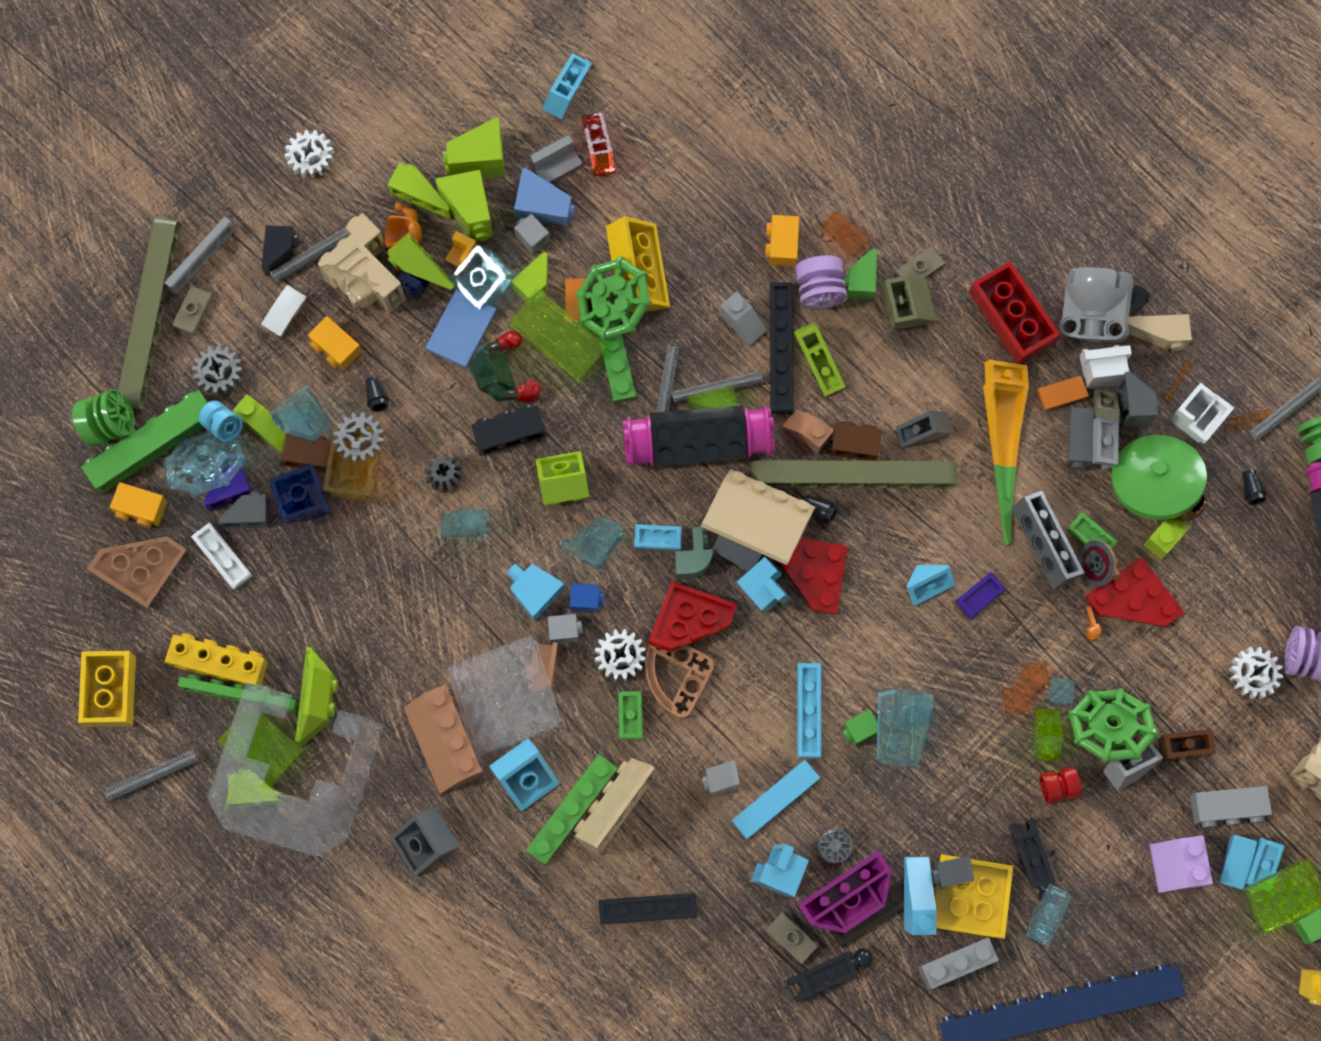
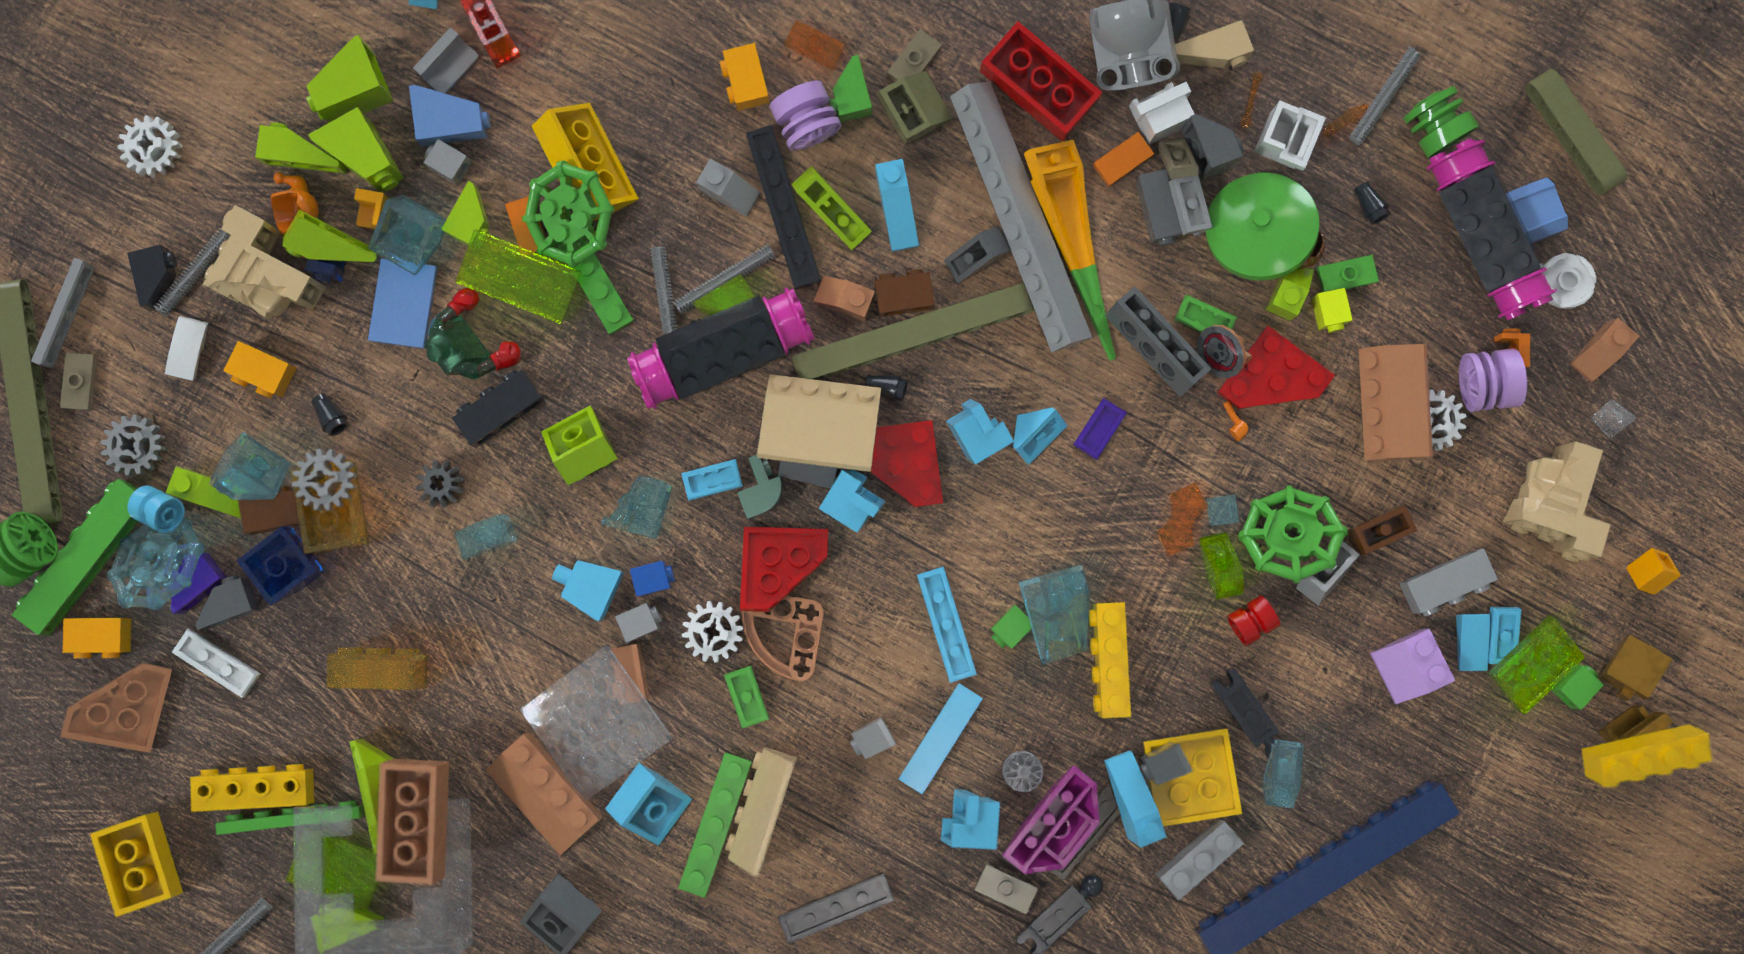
camera: 20 degrees left, 10 degrees up
none -> clear yellow brick [326,647,428,690]
none -> nougat brick [376,759,449,885]
none -> medium azure slope [875,159,919,252]
none -> medium azure plate [946,399,1014,465]
none -> light grey brick [950,82,1092,352]
none -> yellow brick [1089,602,1131,718]
none -> neon yellow brick [1311,288,1352,333]
none -> bright green plate [1316,255,1379,292]
none -> nougat slope [1359,344,1433,462]

